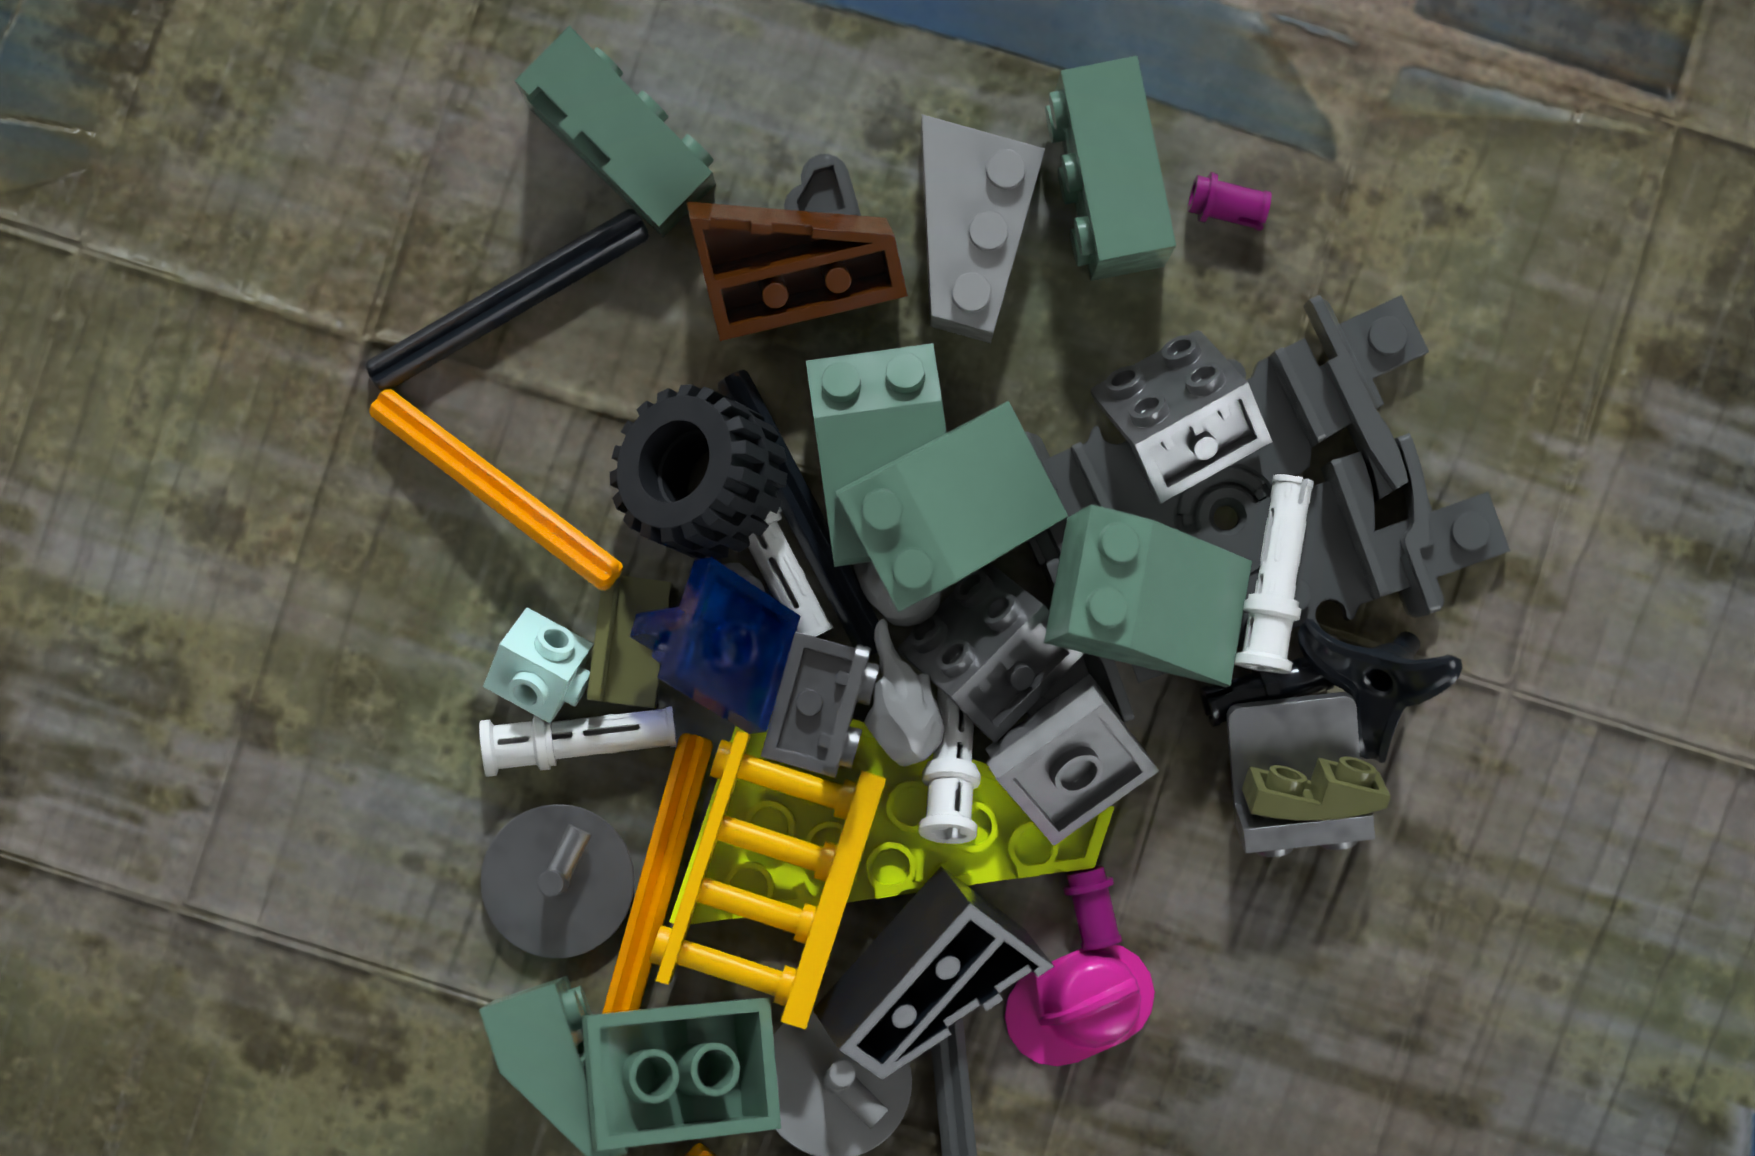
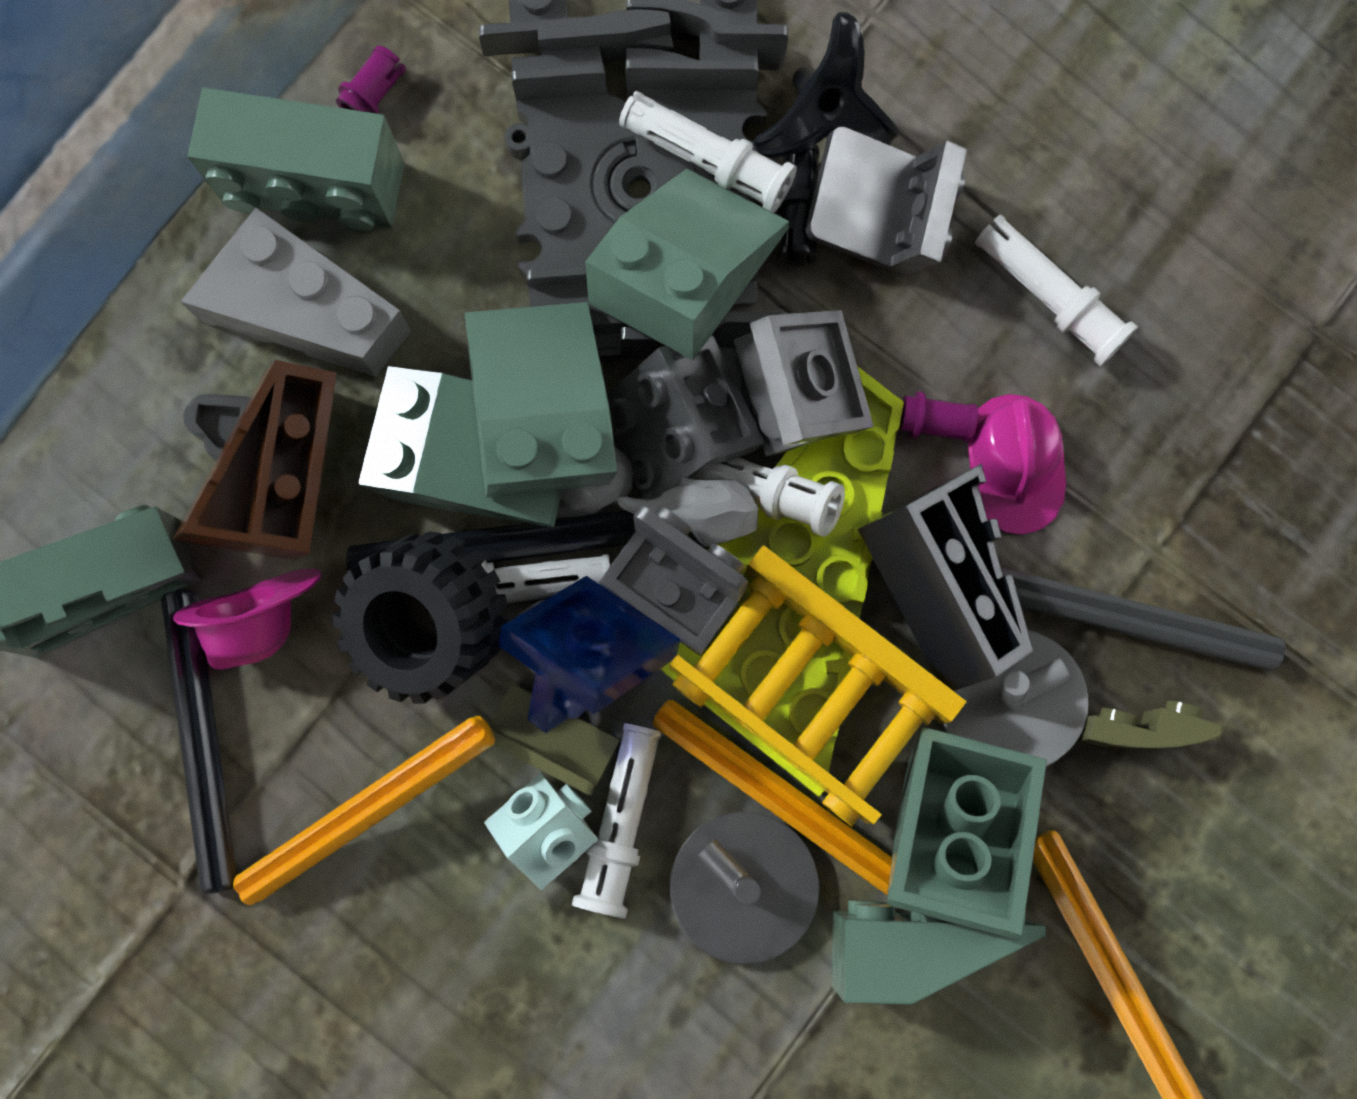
camera: 70 degrees left, 5 degrees down
flat silver bracket [1091,331,1273,504] -> none
olive slope [1242,757,1391,820] -> none
none -> dark pink piece [173,568,322,670]
none -> white pin [975,214,1138,367]

